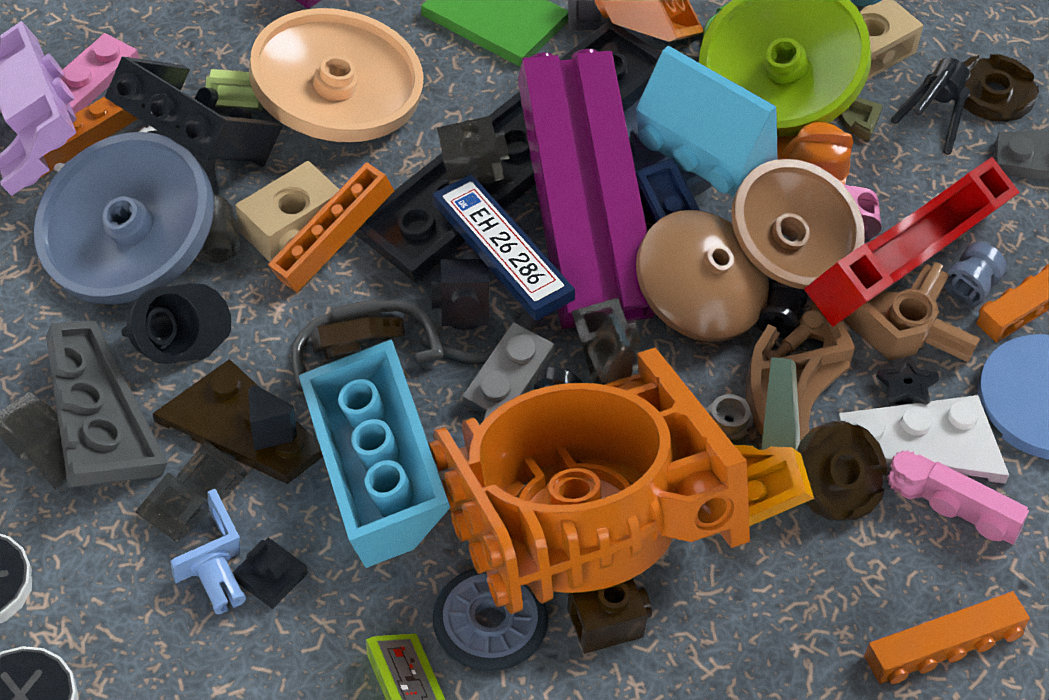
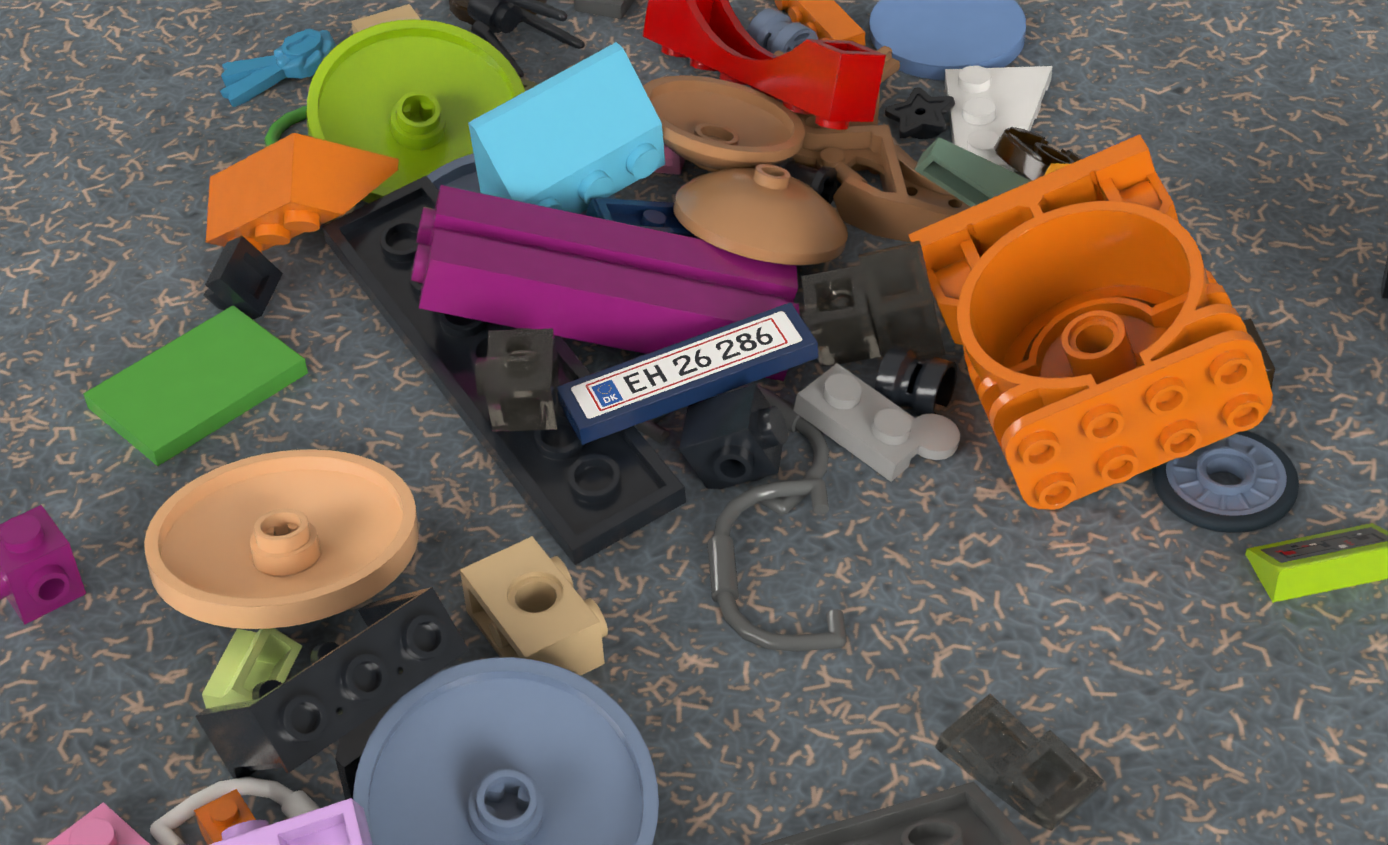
camera: 75 degrees left, 10 degrees down
black piece [121,283,231,364] -> none
dark brown wing [152,359,323,484] -> none
light blue bracket [171,489,246,614] -> none
black tile [233,537,308,609] -> none
black slope [248,385,297,451] -> none
orange piece [268,162,395,293] -> none
medium azure slope [298,339,451,568] -> none
dark brown wing [310,317,405,360] -> none
orange piece [864,591,1030,684] -> none
bright pink hinge [887,450,1029,545] -> none

